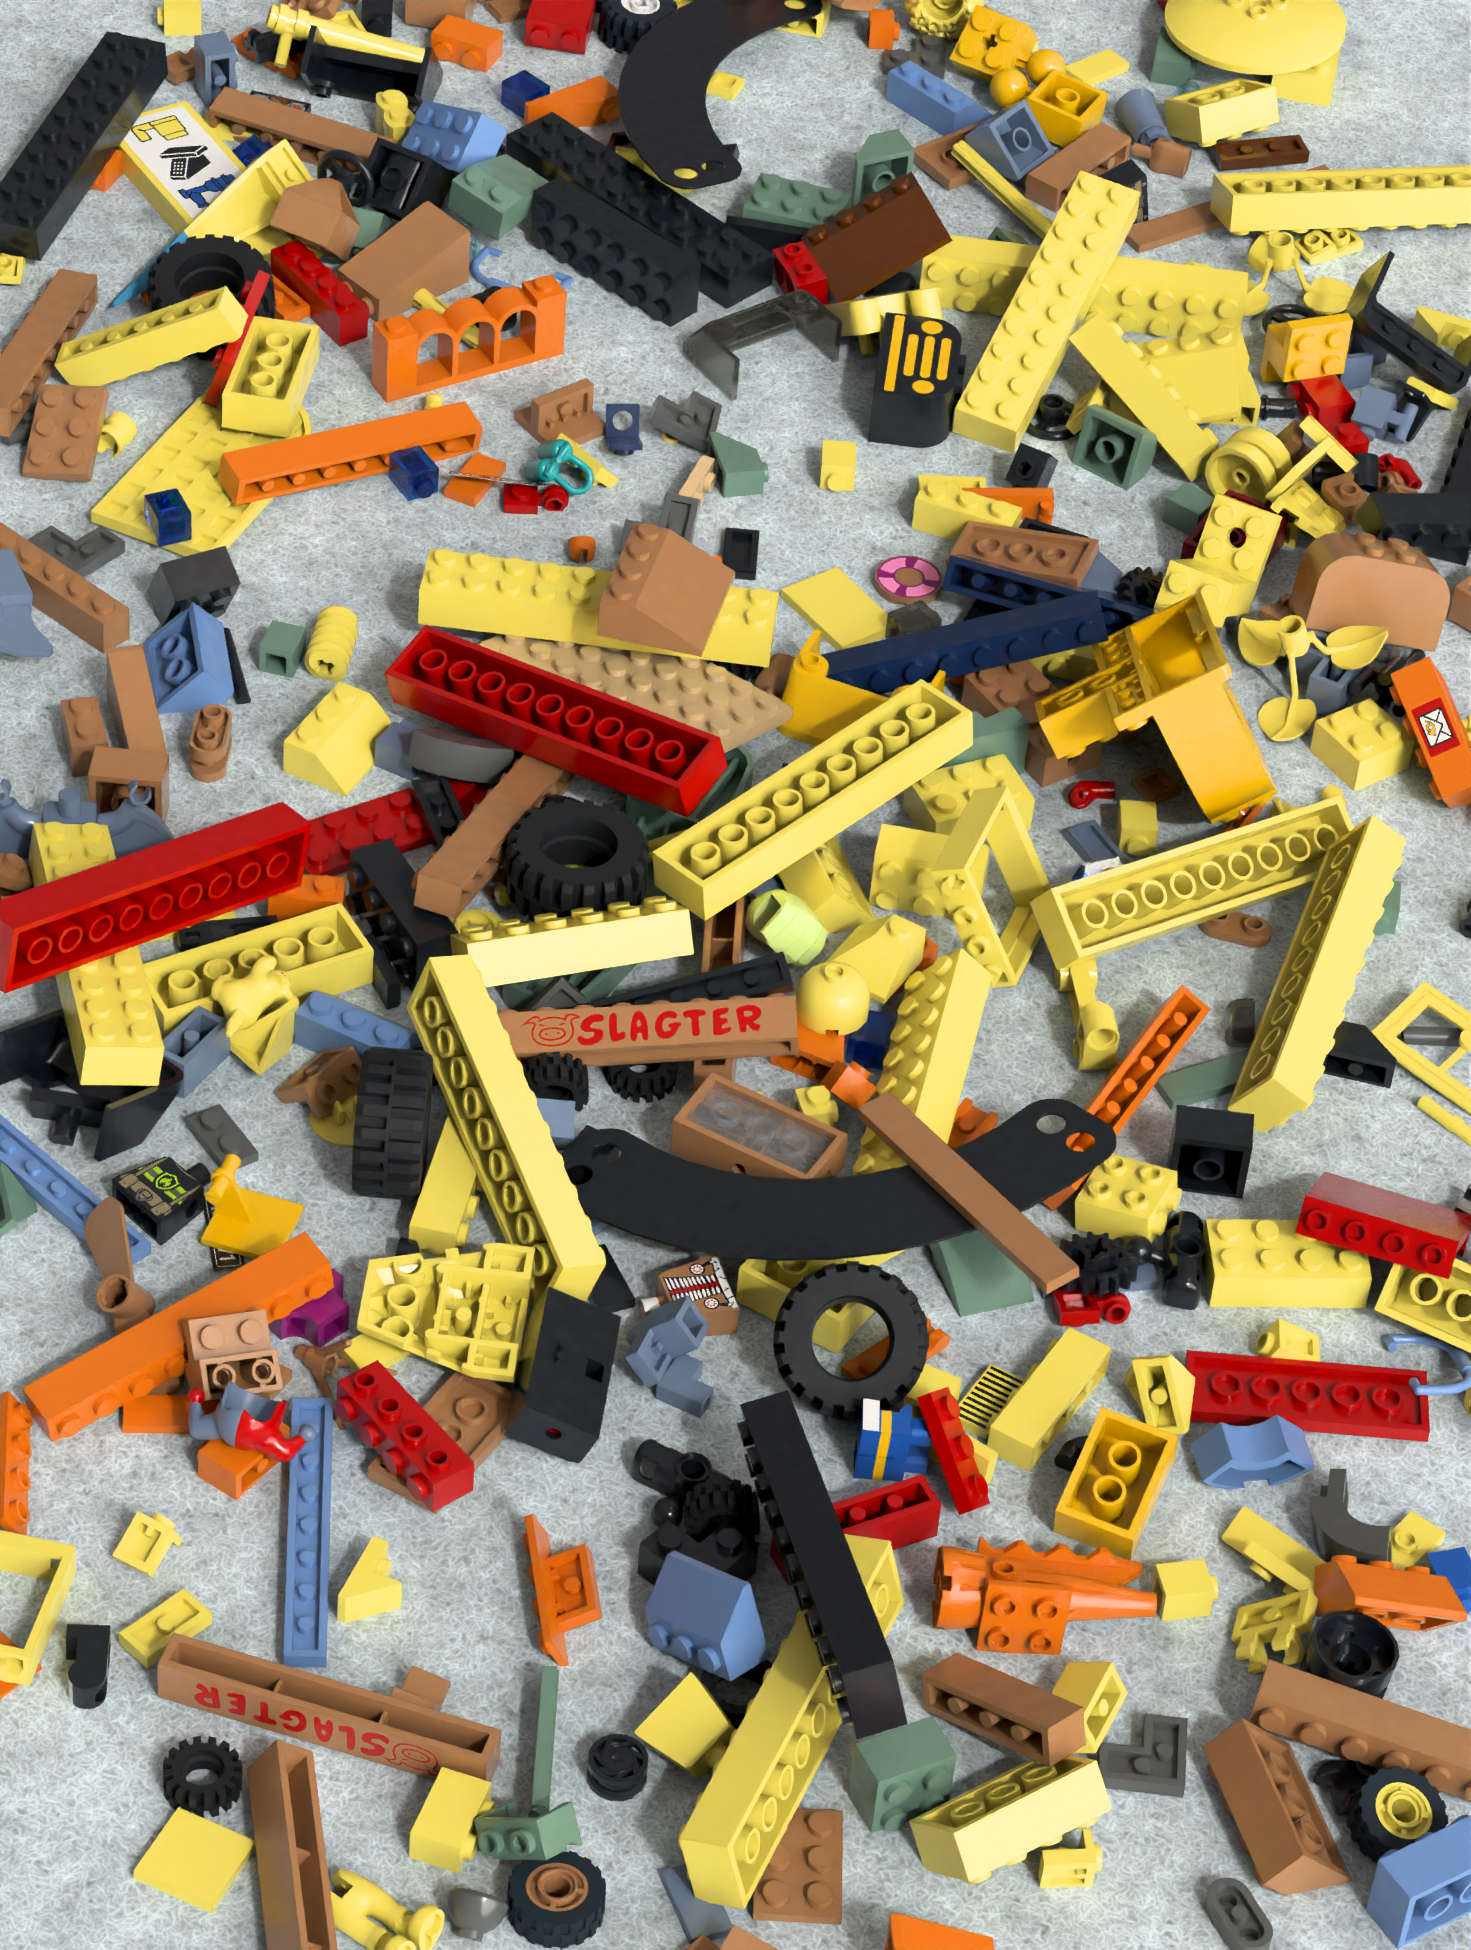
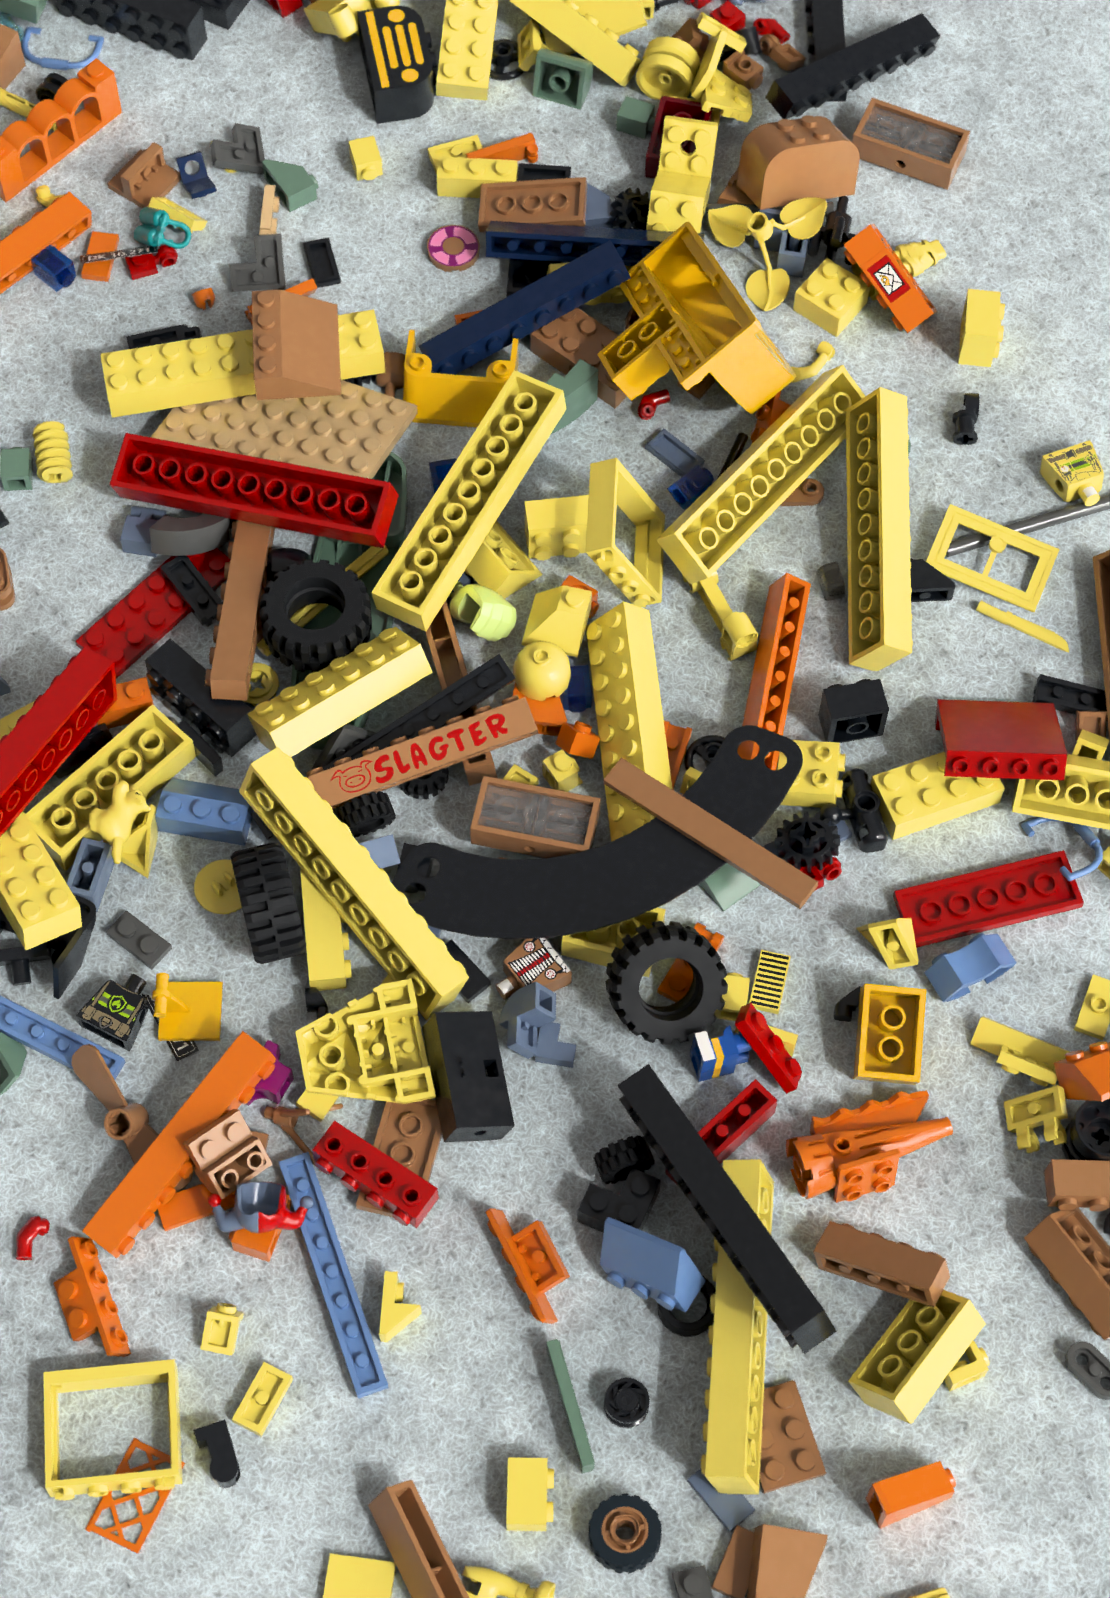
camera: 15 degrees left, 20 degrees up
medium nougat brick [157,1632,501,1782] -> none
black tyre [163,1736,242,1818] -> none
medium nougat bracket [275,1046,362,1119] -> none
light yellow slope [283,681,392,797] -> none
medium nougat bracket [390,1666,451,1711] -> none
dark grey brick [447,1887,509,1942] -> none
sand green window [474,1801,582,1860] -> none
black piece [630,1439,744,1527] -> none
light yellow torso [634,1672,736,1779] -> none
clear smoke windscreen [682,290,842,401] -> none
light yellow tile [780,567,898,651] -> none
sand green brick [848,1716,956,1833] -> none
clear smoke brick [885,600,942,639] -> none
light yellow brick [903,754,1035,840] -> none
light yellow brick [985,1327,1112,1472] -> none
black brick [1005,443,1058,488] -> none
light yellow brick [1052,1662,1128,1754] -> none
dark grey plate [1098,1713,1188,1797] -> none
light yellow brick [1116,800,1158,856] -> none
light yellow brick [1151,1559,1218,1621] -> none
sand green tile [1154,1049,1250,1111] -> none
light yellow bracket [1255,1318,1320,1362] -> none
dark grey arch [1310,1468,1392,1565] -> none

